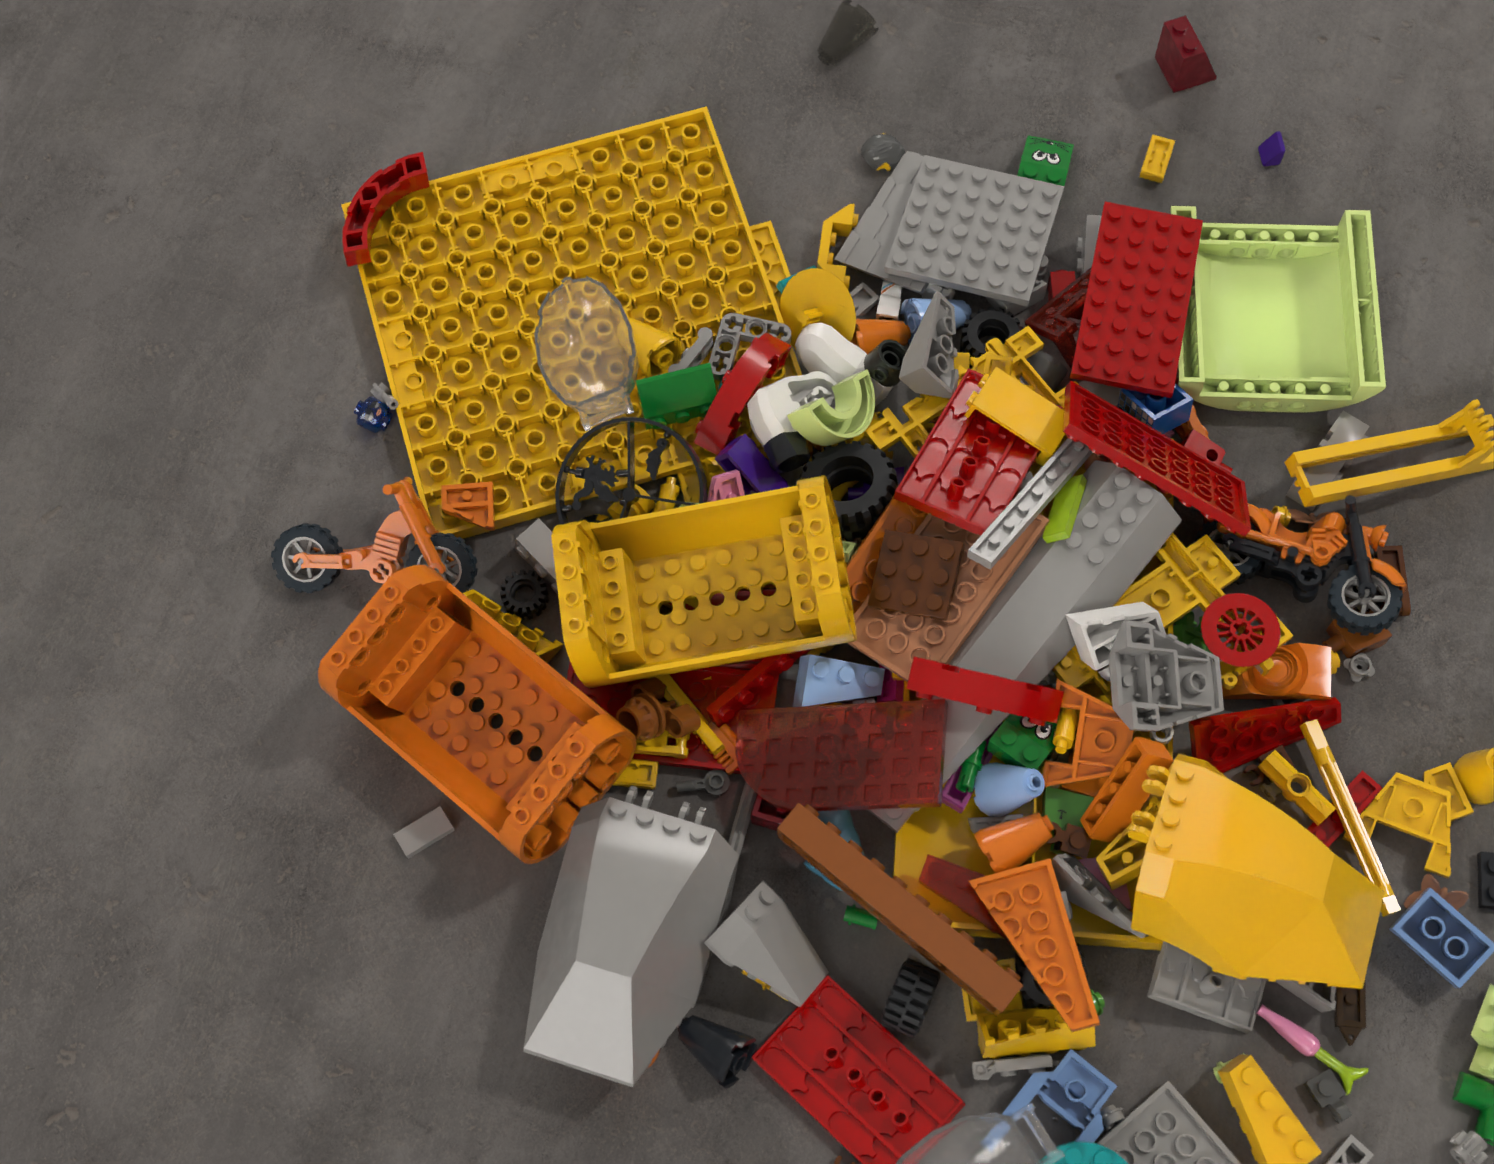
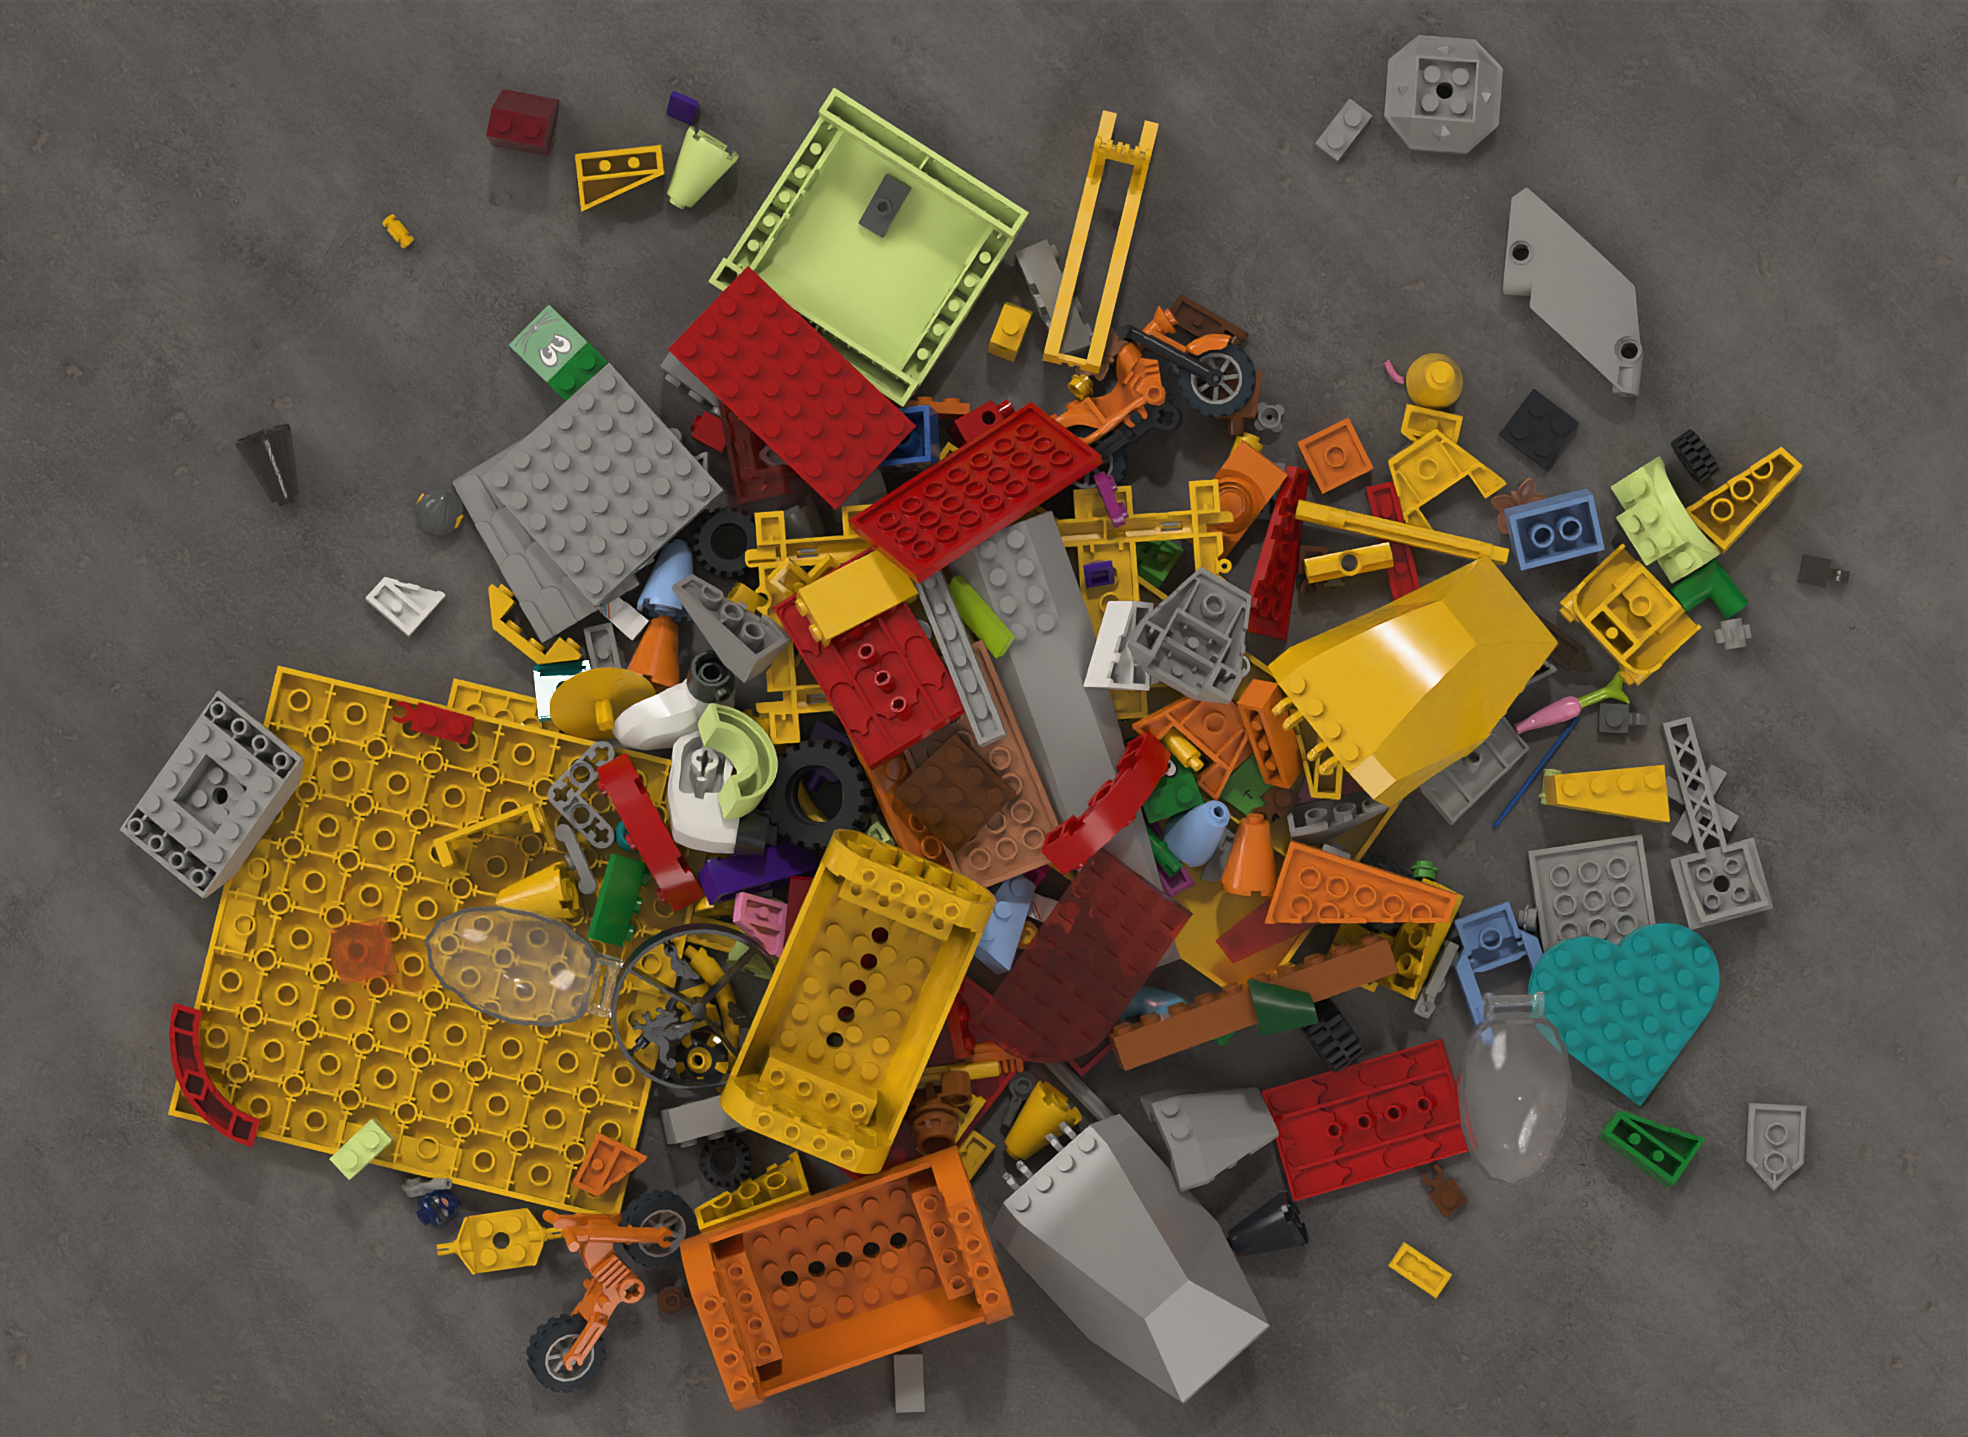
camera: 65 degrees left, 20 degrees up
yellow plate [1139,134,1175,183] -> none
red piece [1201,593,1281,667] -> none
none -> light grey slope [120,690,304,899]
none -> clear orange tile [329,916,399,985]
none -> yellowish green brick [330,1117,395,1180]
none -> white wing [365,577,446,637]
none -> yellow piece [382,214,414,248]
none -> red plate [393,701,475,745]
none -> yellow panel [432,803,548,868]
none -> yellow plate [437,1207,563,1275]
none -> yellow wedge [575,144,665,212]
none -> yellowish green cone [667,126,739,209]
none -> dark grey plate [858,173,912,238]
none -> yellow torso [987,302,1033,363]
none -> yellow cone [1004,1081,1082,1160]
none -> dark purple slope [1083,560,1115,588]
none -> magenta plate [1093,471,1129,529]
none -> dark green slope [1247,979,1319,1036]
none -> orange plate [1296,417,1374,494]
none -> bright pink leg [1383,360,1404,385]
none -> blue piece [1493,717,1580,828]
none -> yellow piece [1559,543,1701,686]

